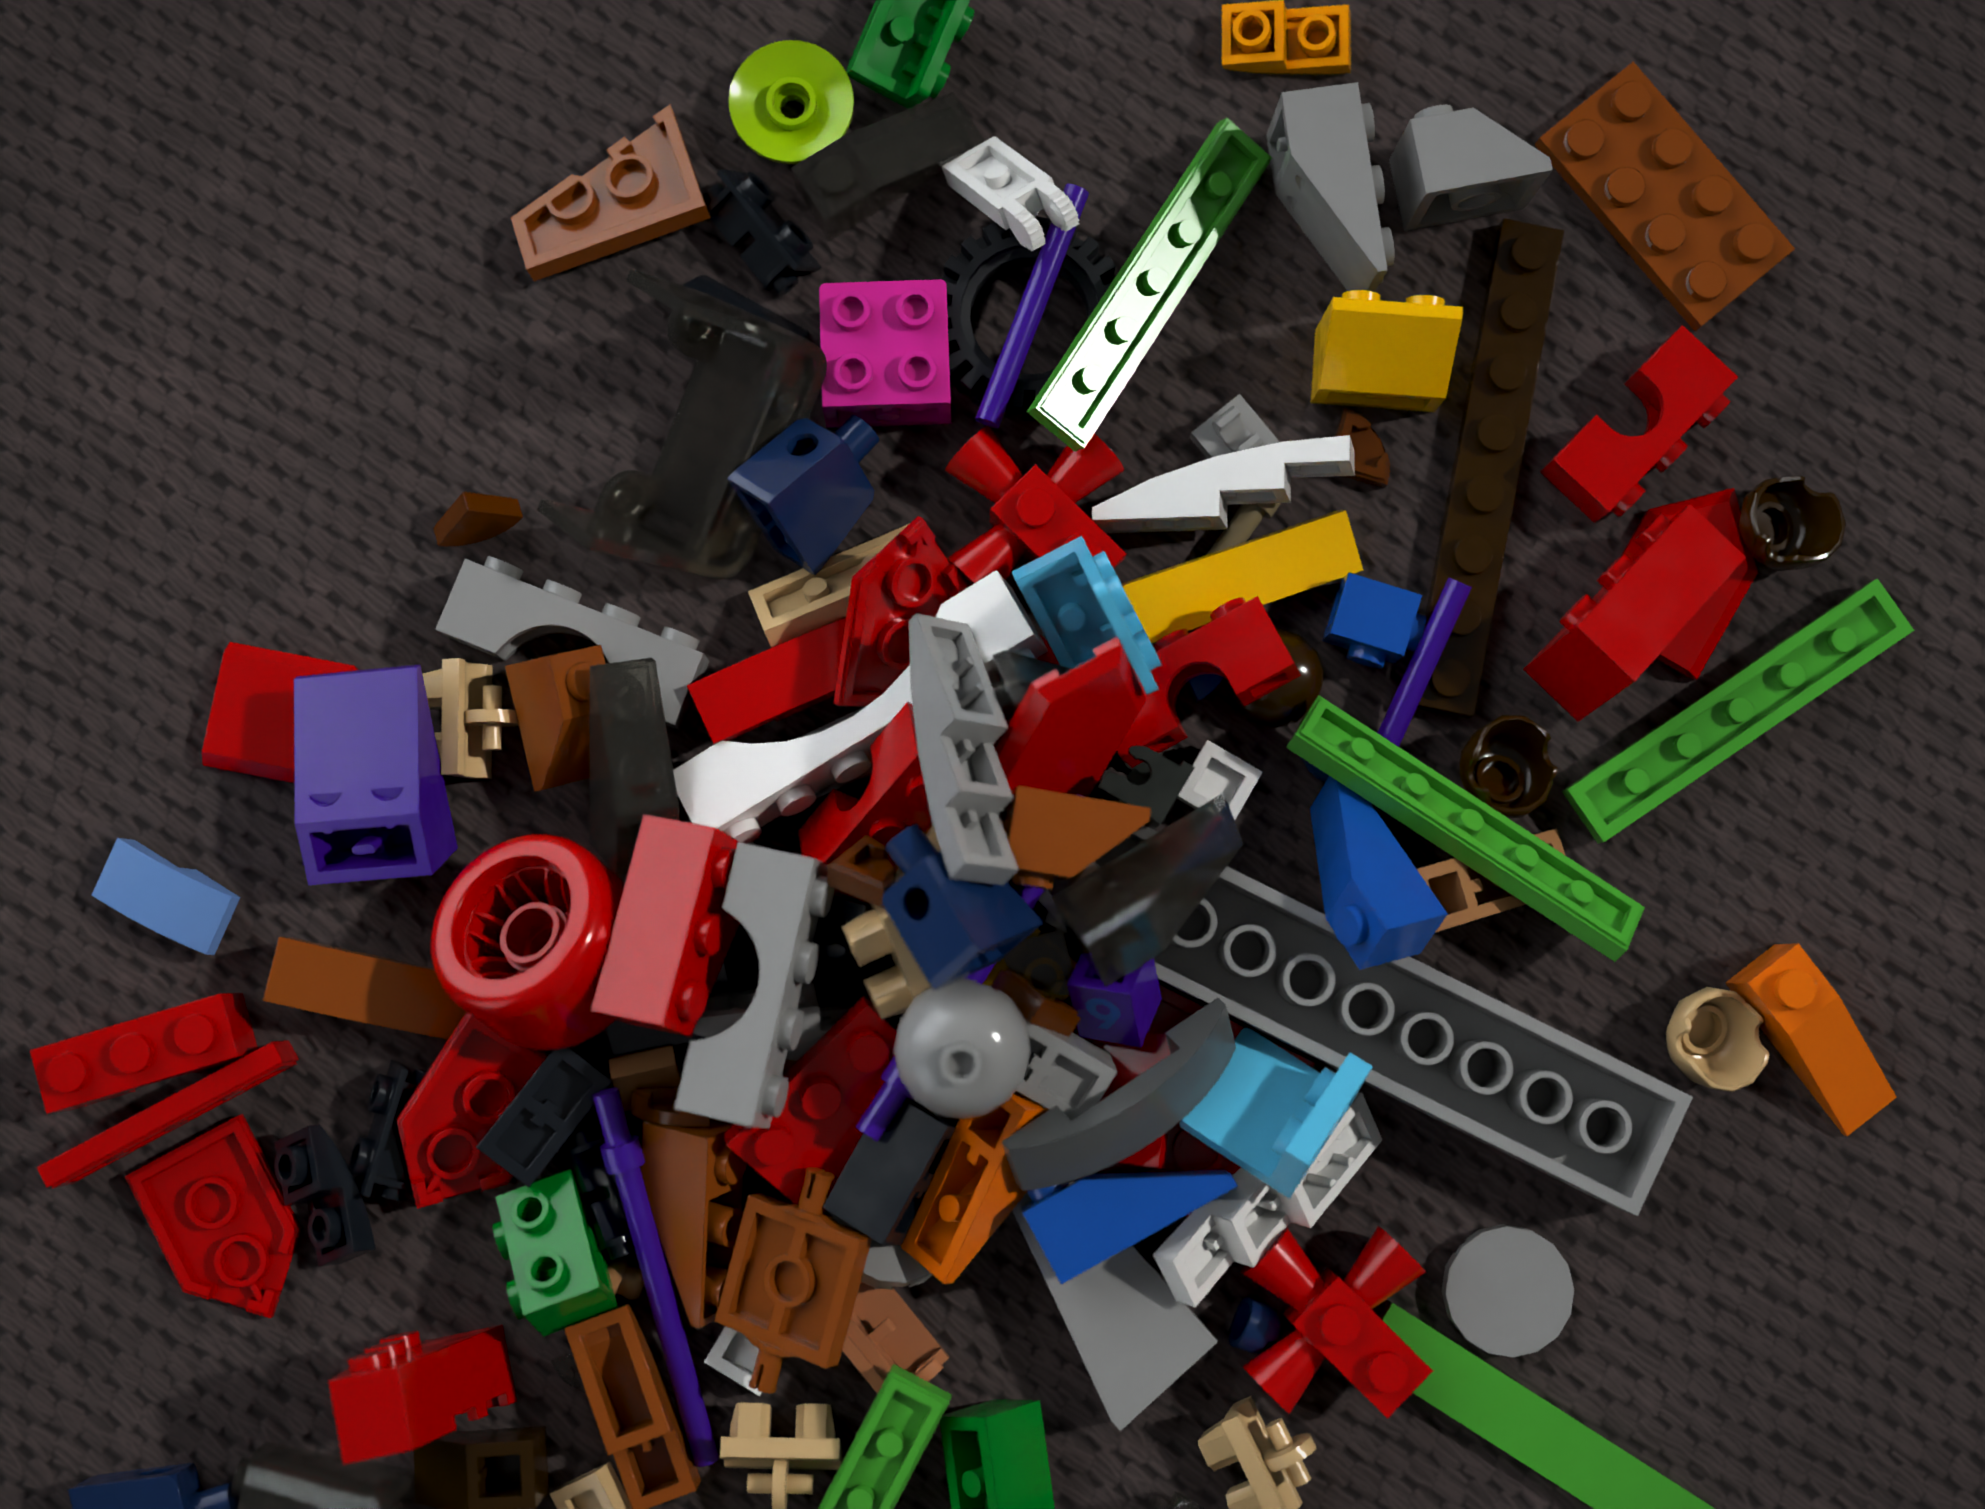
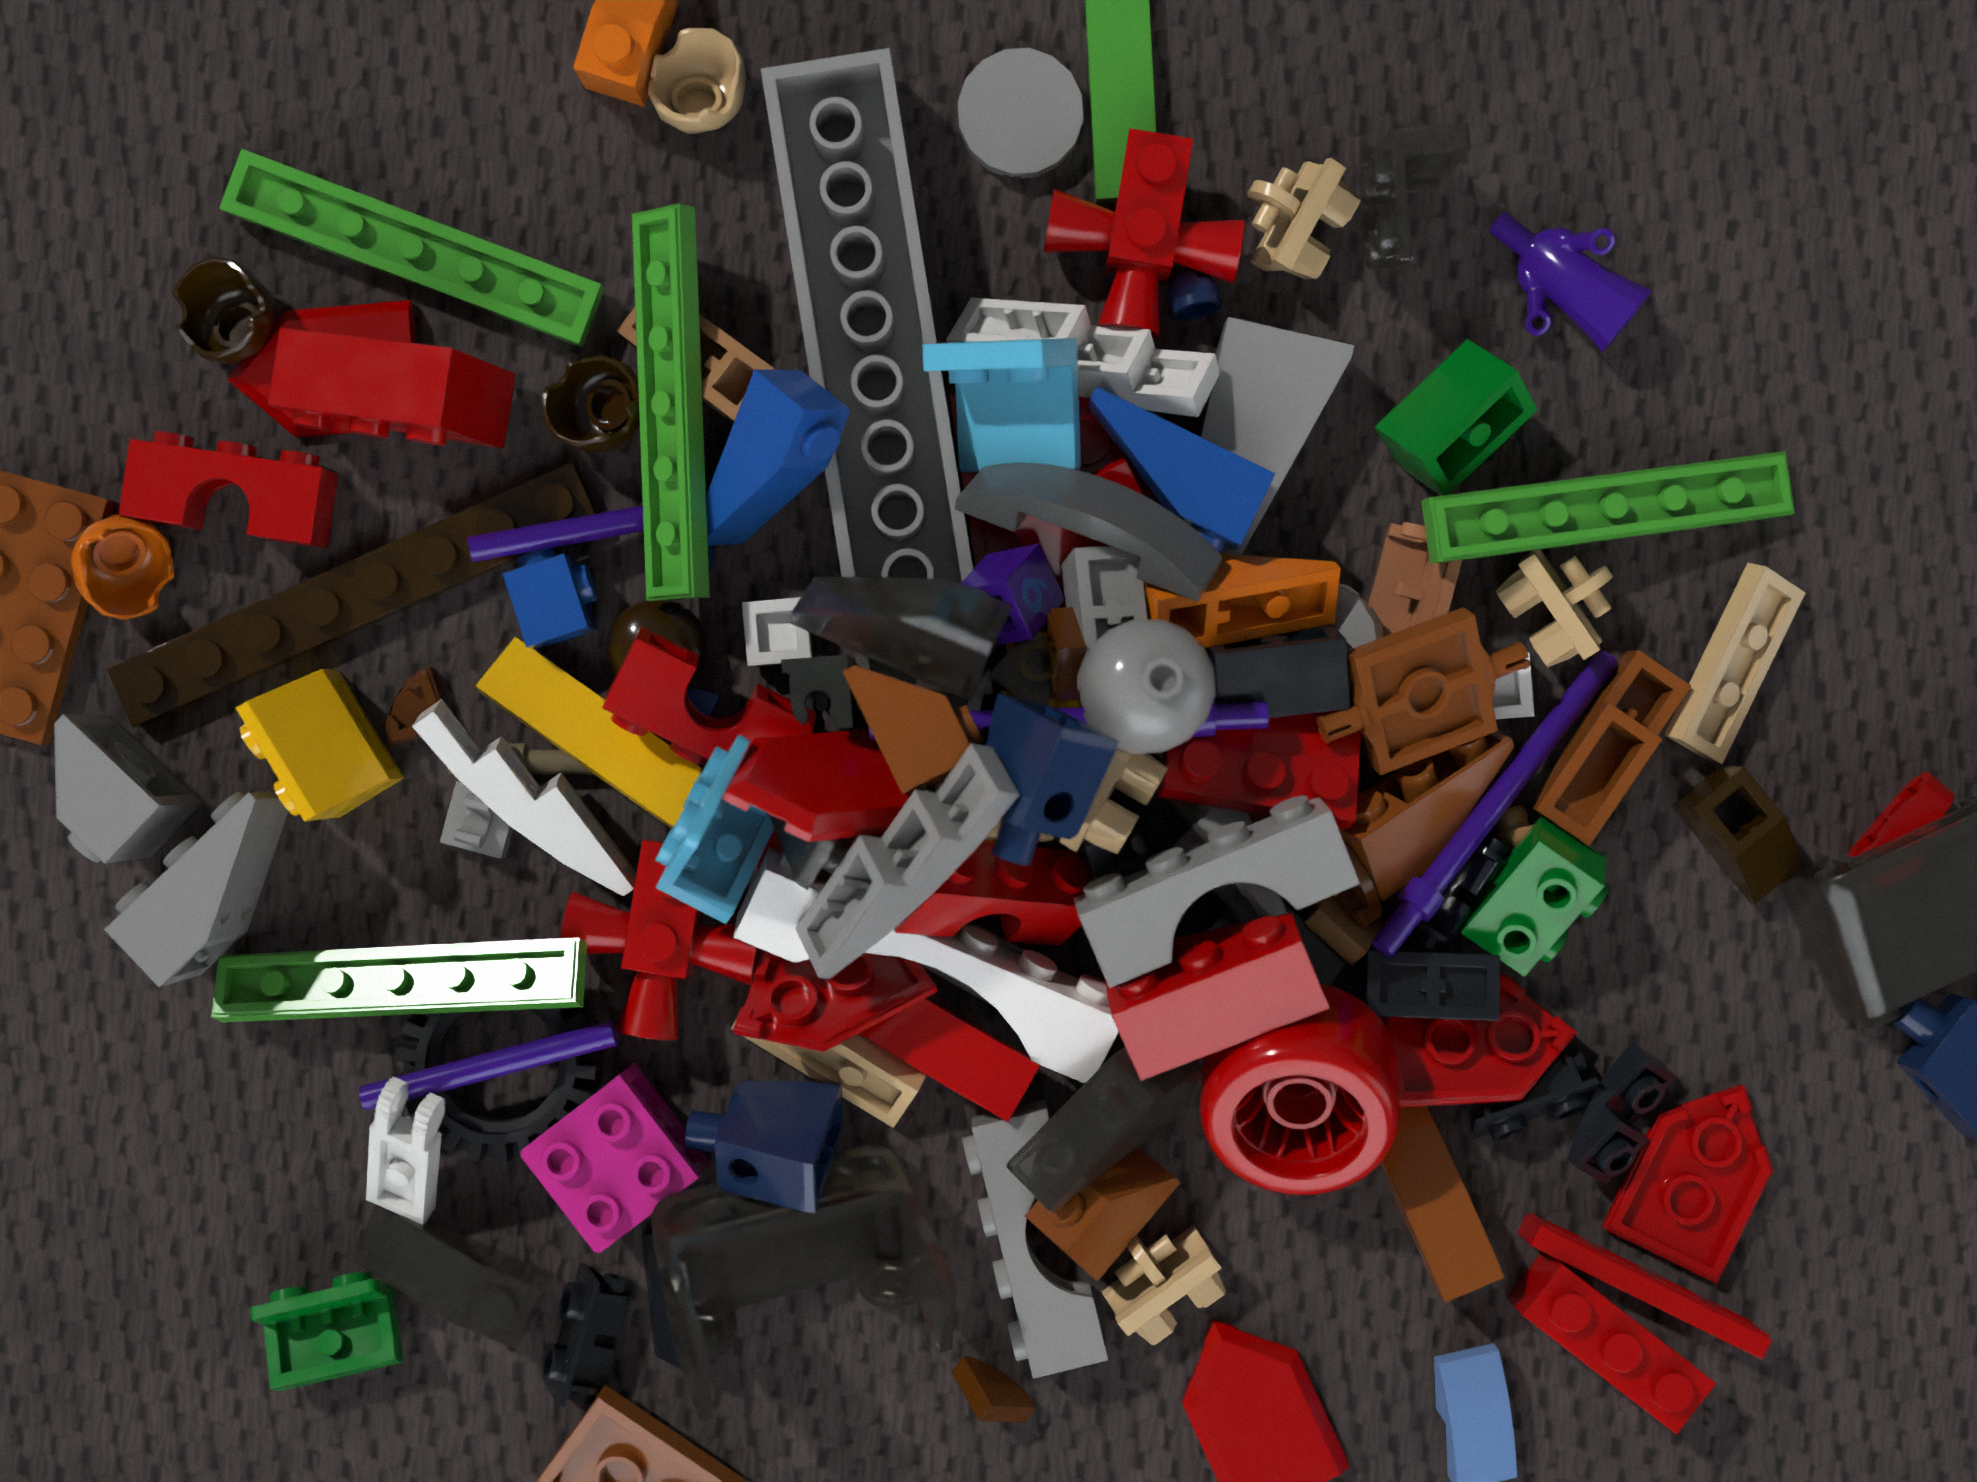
camera: 120 degrees left, 5 degrees up
dark purple slope [294,664,458,885] -> none
red wedge [328,1324,517,1465] -> none
lime dish [729,40,854,164] -> none
reddish brown tile [827,835,895,908] -> none
light orange slope [1222,0,1351,74] -> none
none -> orange hair [71,514,174,621]

